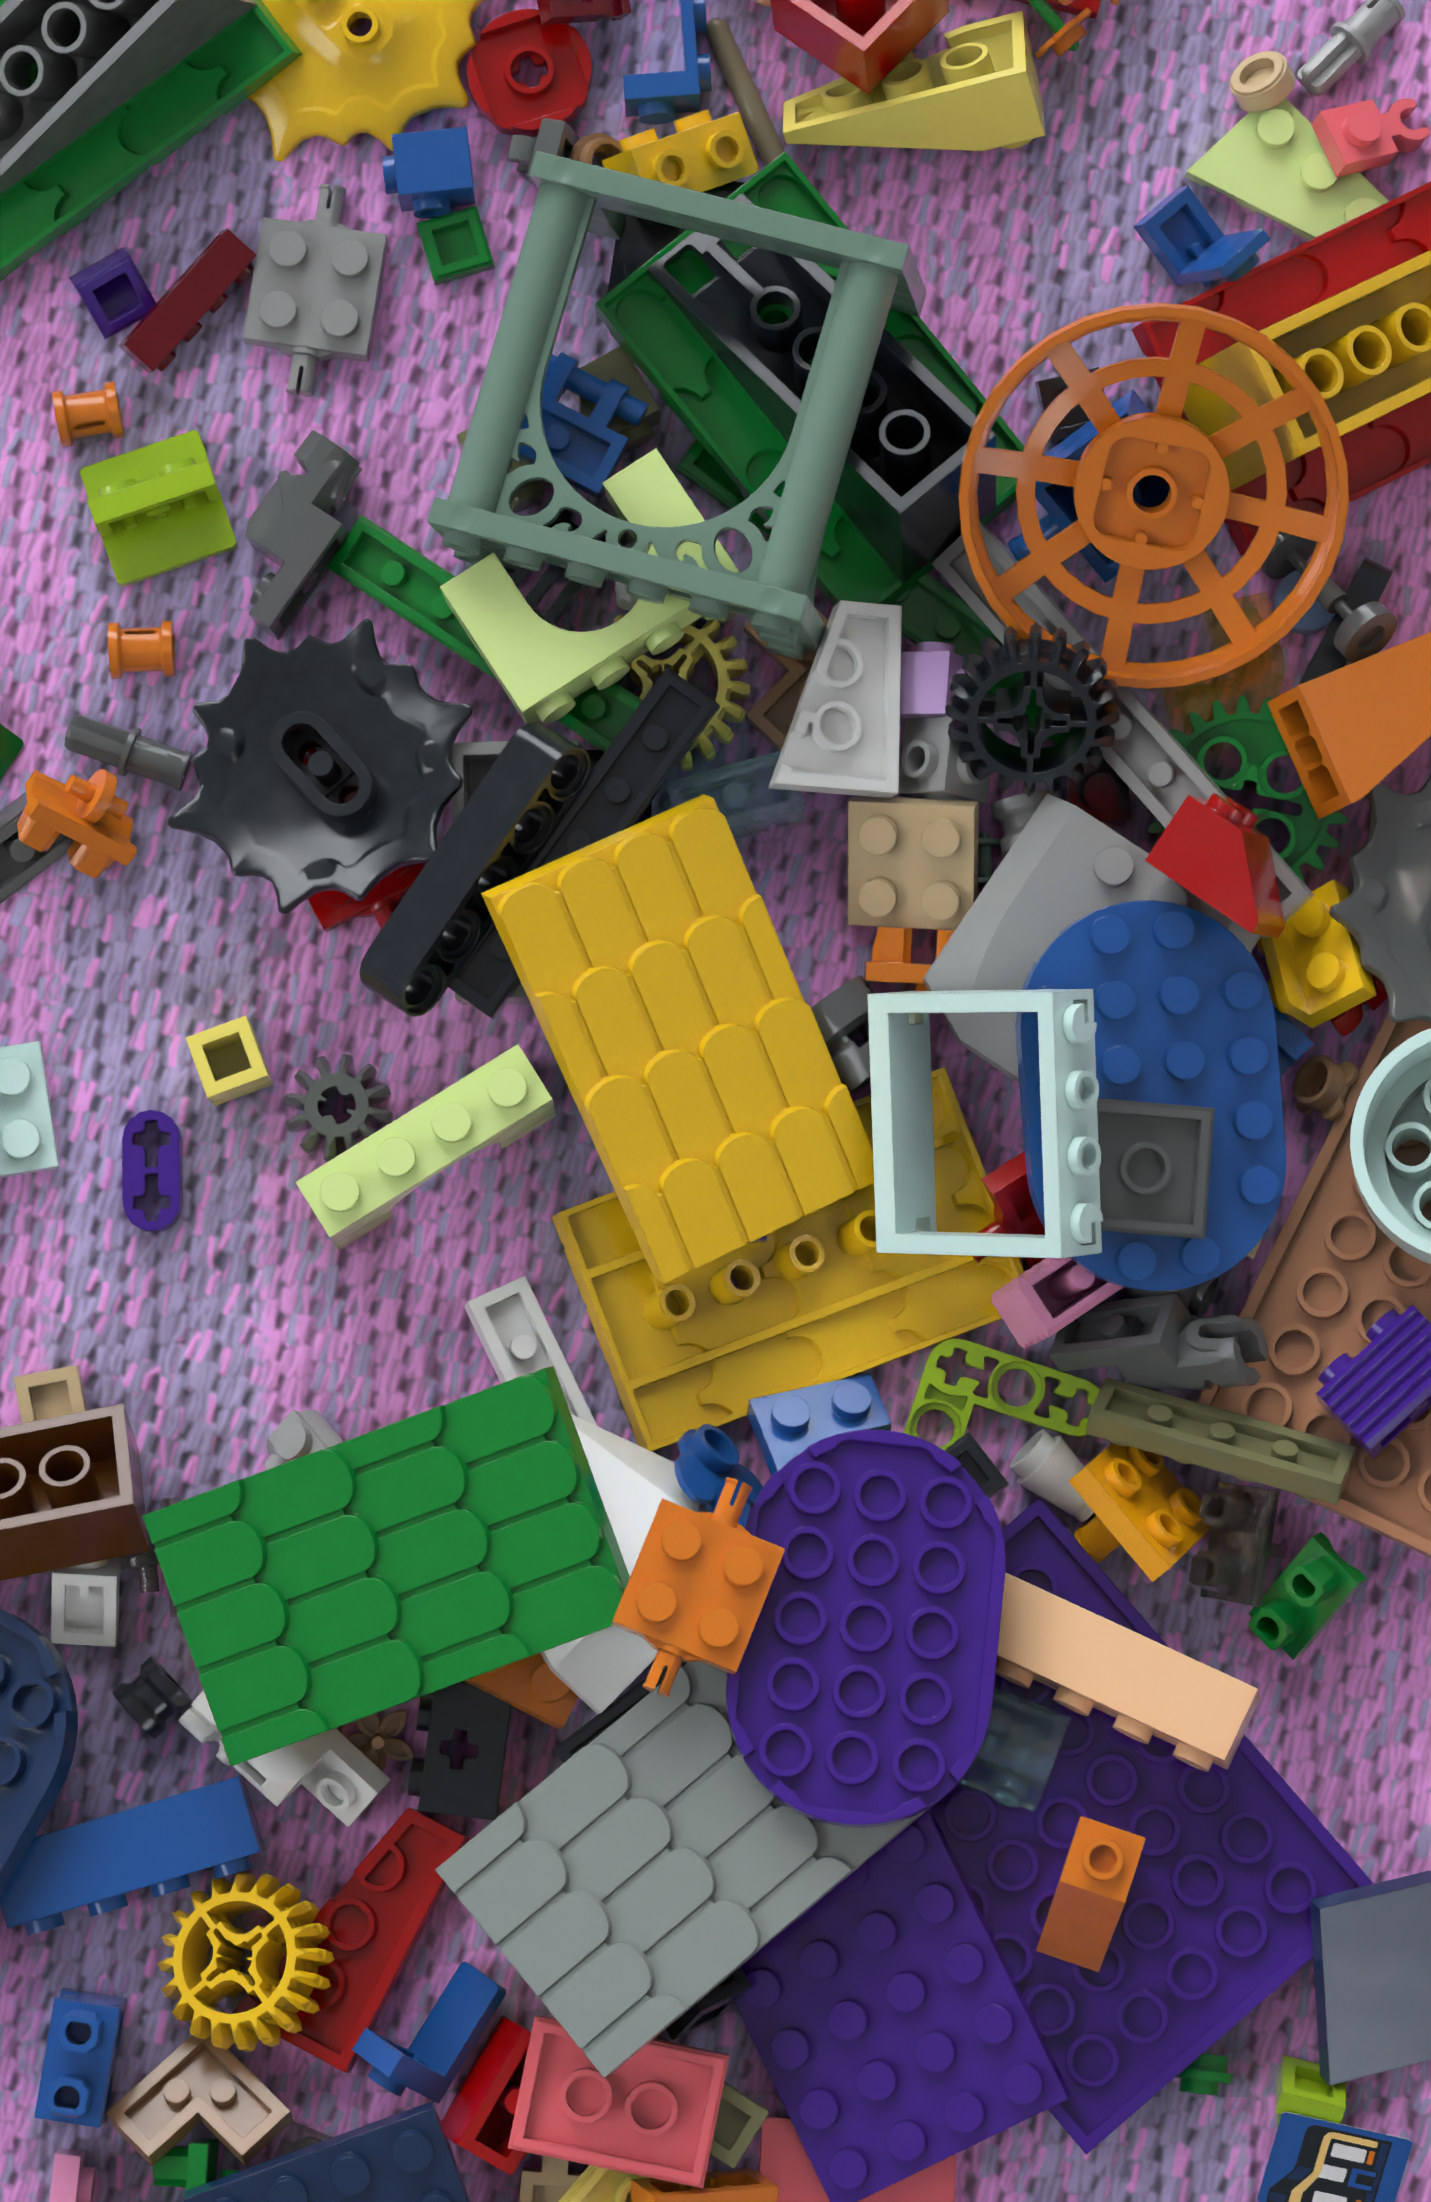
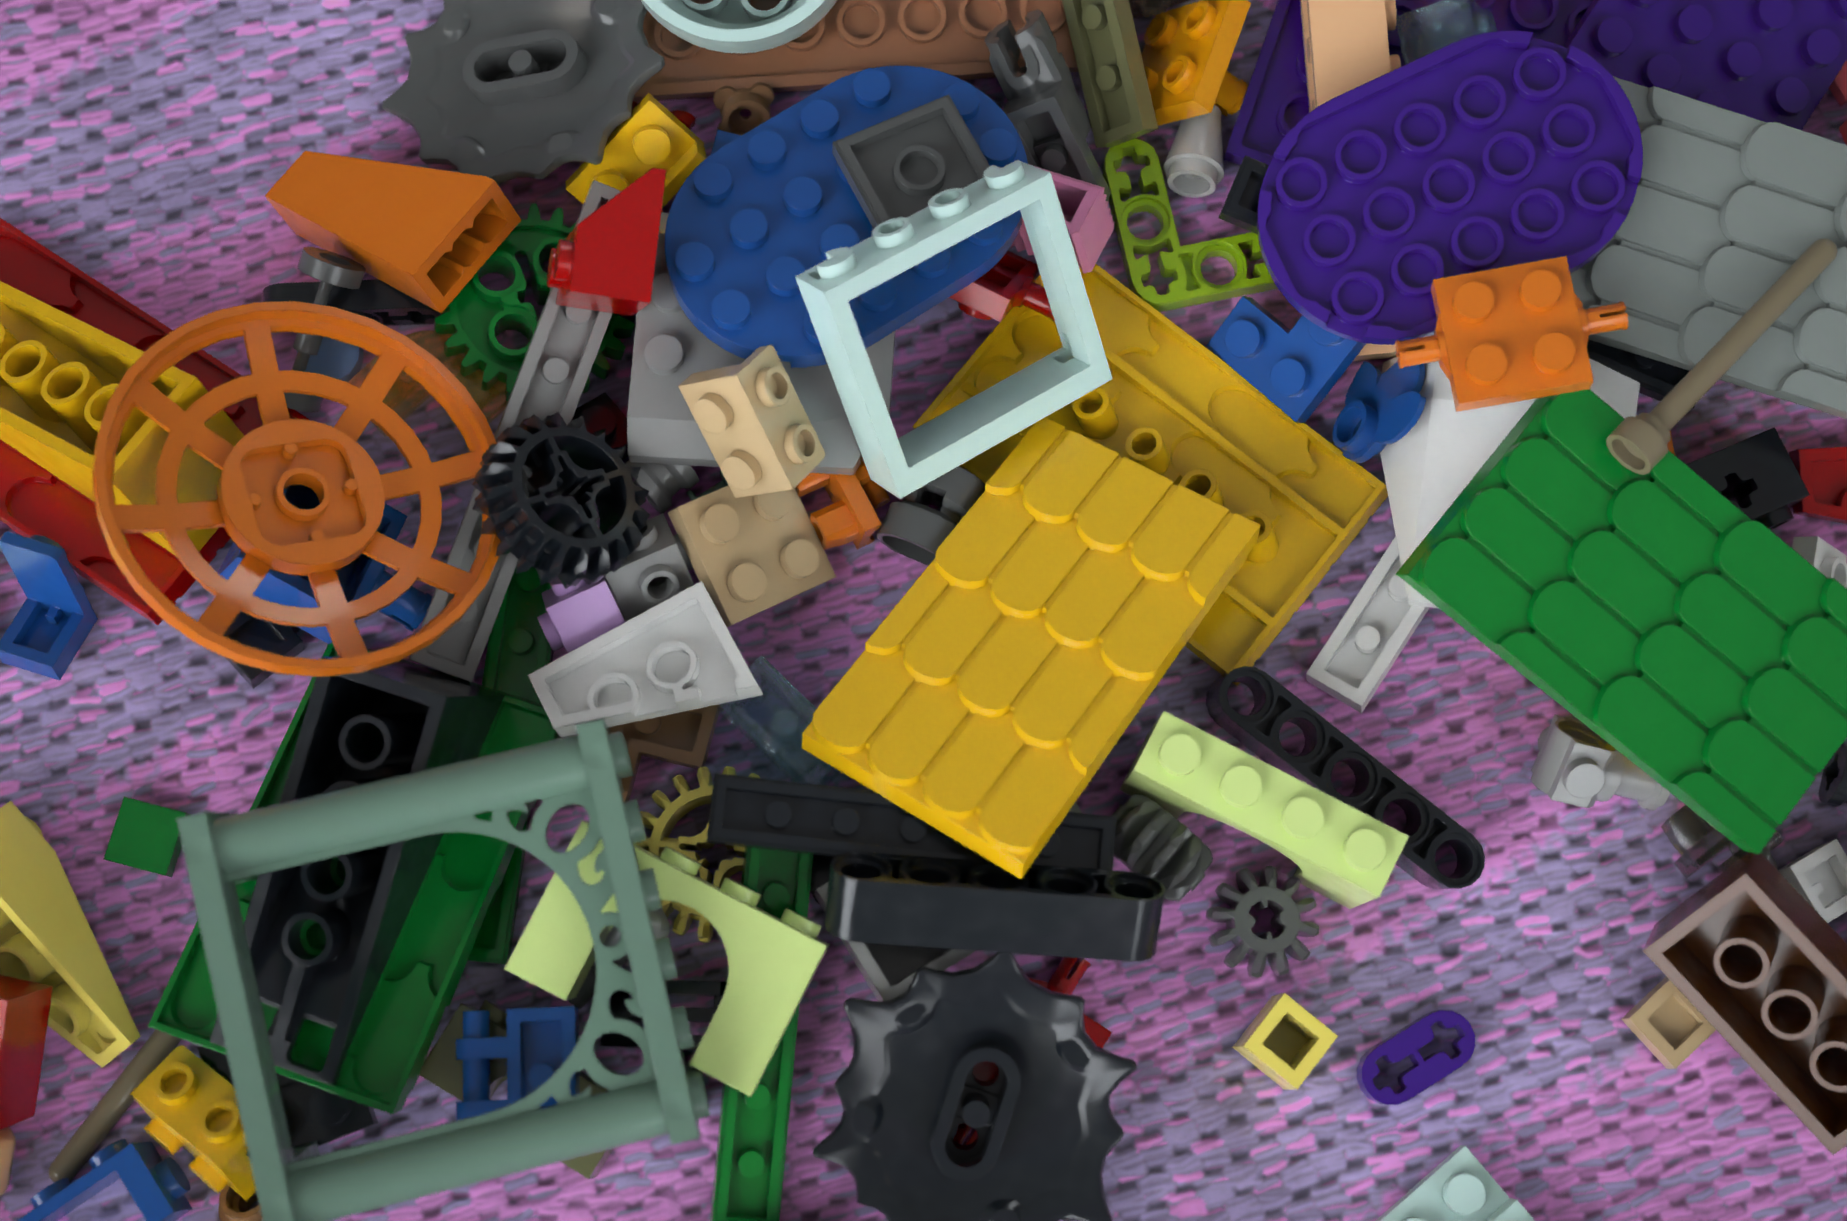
camera: 120 degrees left, 5 degrees down
none -> green tile [104,797,191,877]
none -> tan bracket [678,345,825,498]
none -> dark grey gear [1111,794,1213,901]
none -> black beam [1206,666,1485,889]
none -> dark tan piece [1606,238,1837,475]

